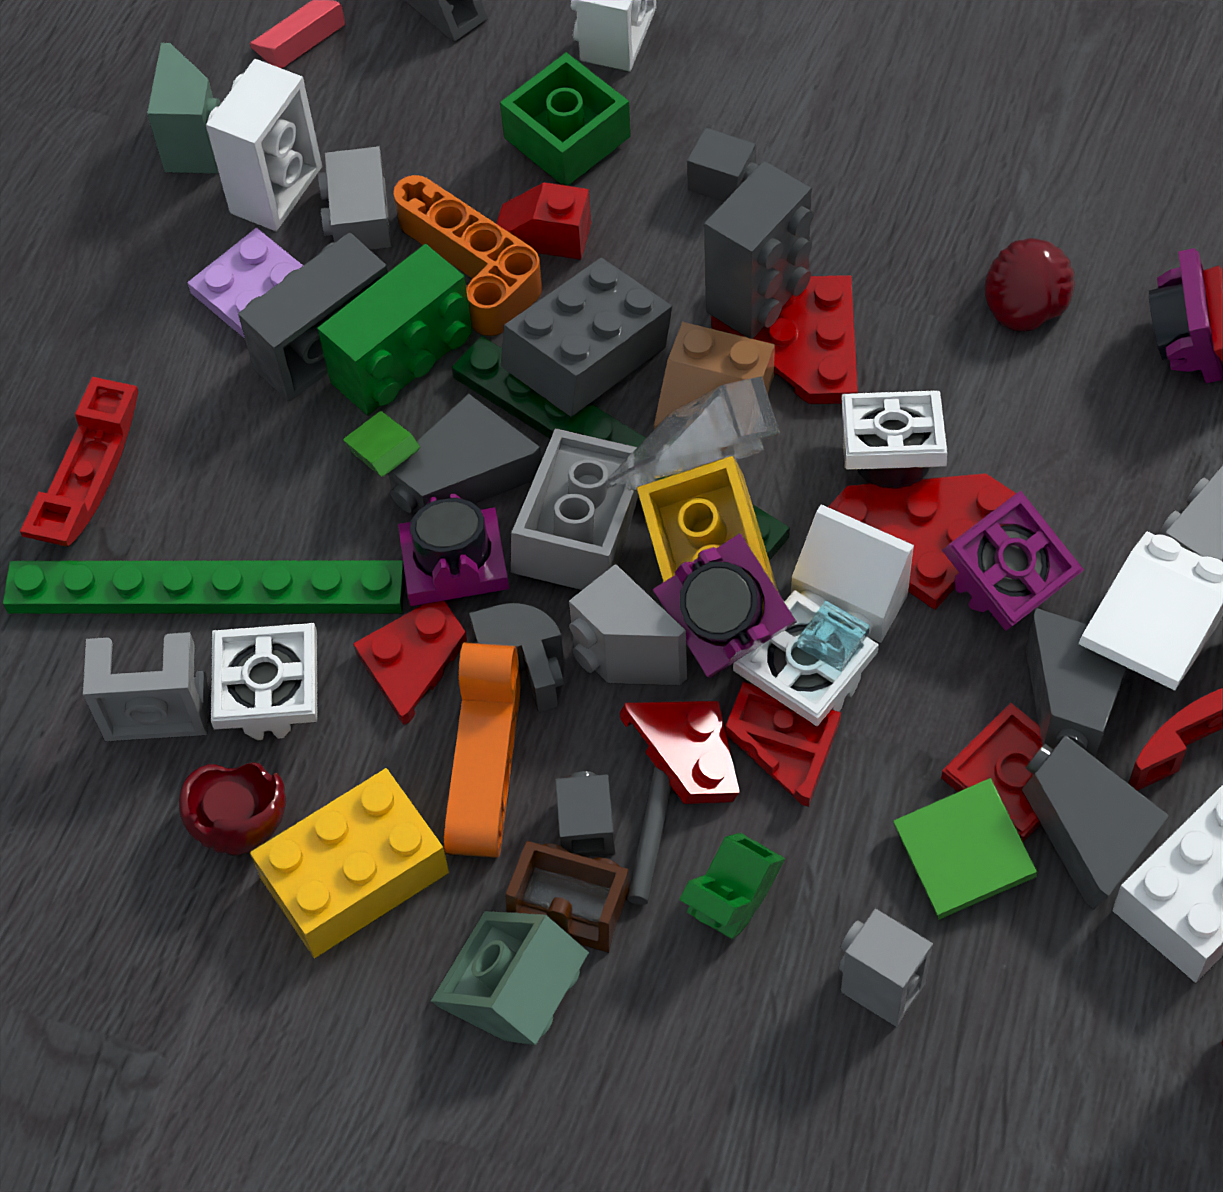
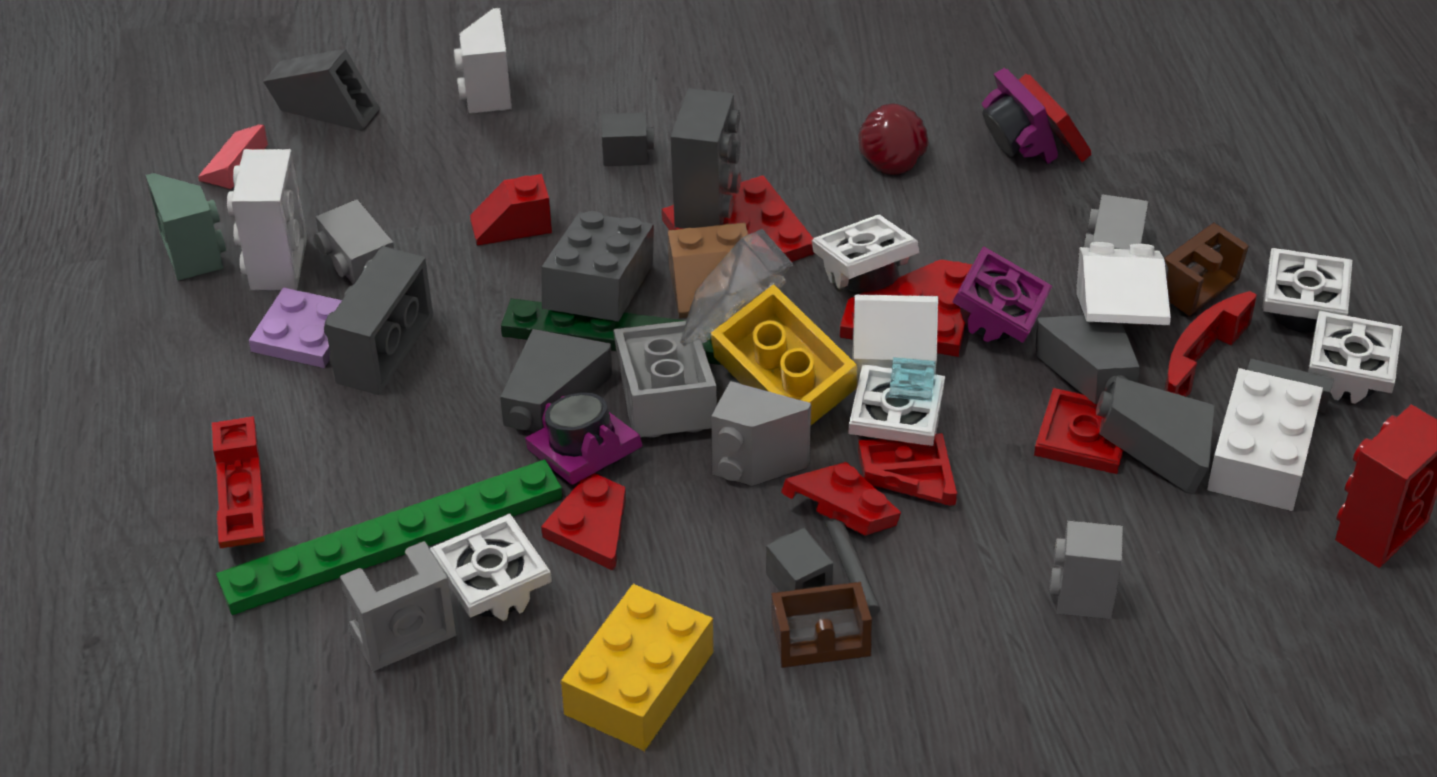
camera: 30 degrees left, 15 degrees down
dark red piece [179,762,286,856] -> none
green brick [317,243,473,416] -> none
bright green tile [343,411,420,477] -> none
orange beam [393,175,542,336] -> none
sand green slope [431,911,589,1045] -> none
orange beam [444,643,521,858] -> none
dark grey brick [469,603,564,713] -> none
green brick [500,52,631,186] -> none
piece [653,533,797,678] -> none
green brick [679,833,786,939] -> none
bright green tile [893,778,1037,920] -> none

